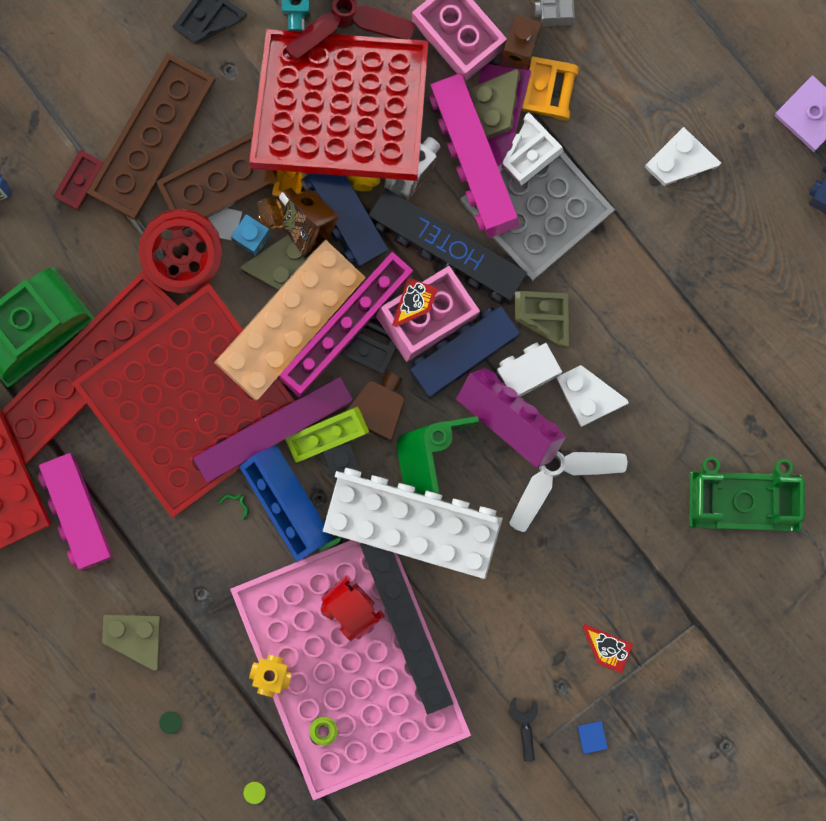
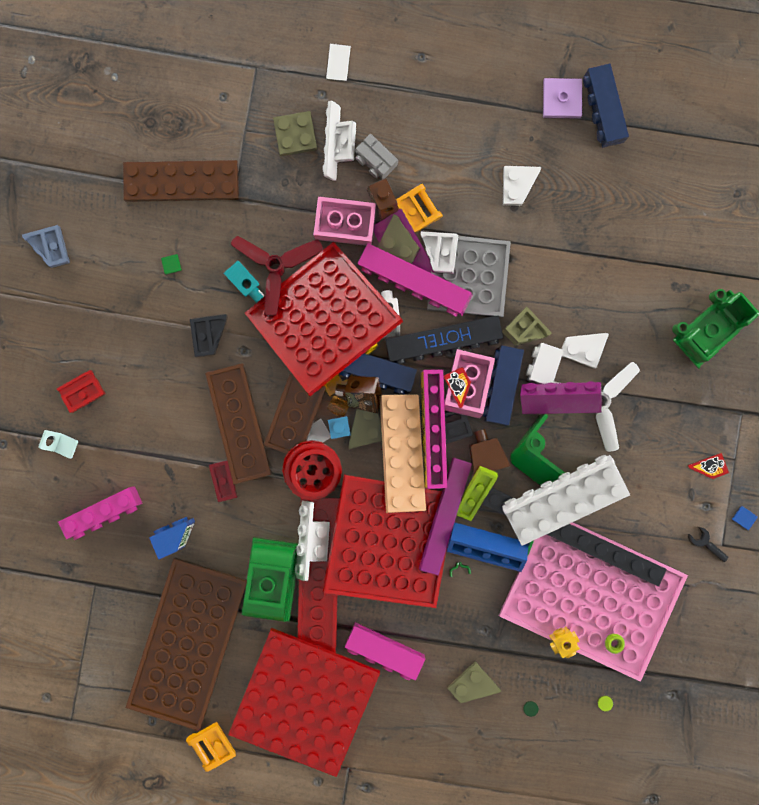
camera: 50 degrees left, 5 degrees up
red brick [320,575,385,641] -> none
none -> white bracket [295,501,330,581]

